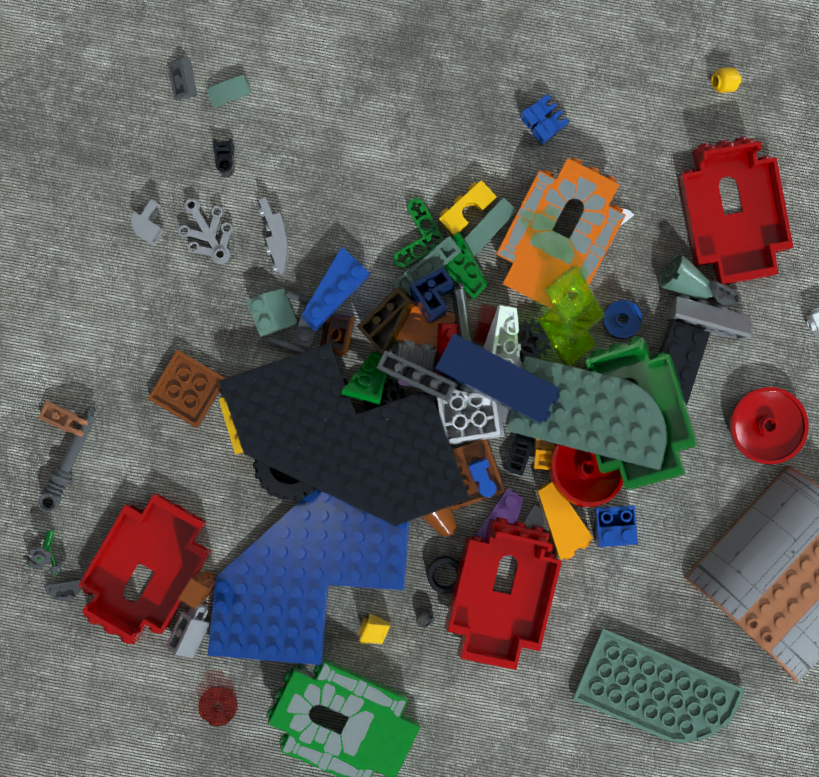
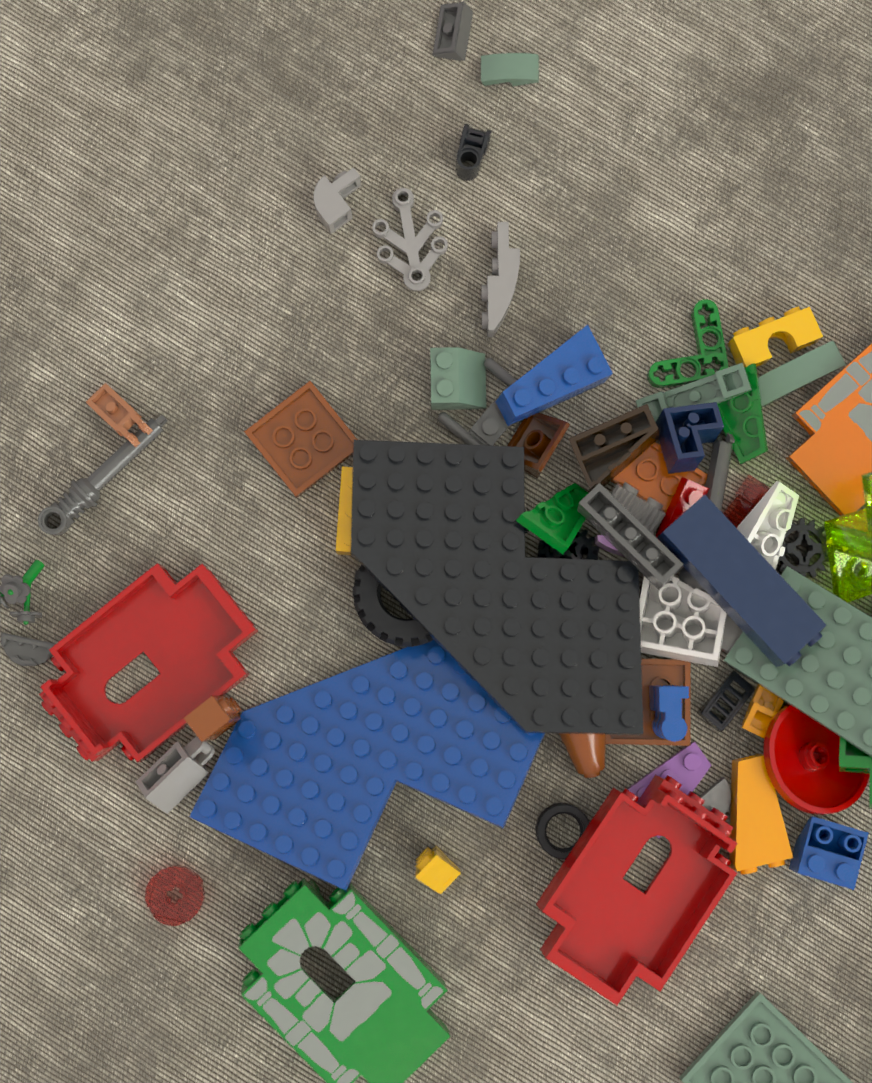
camera: 15 degrees right, 5 degrees down
dark grey plate [416,608,435,628] -> none

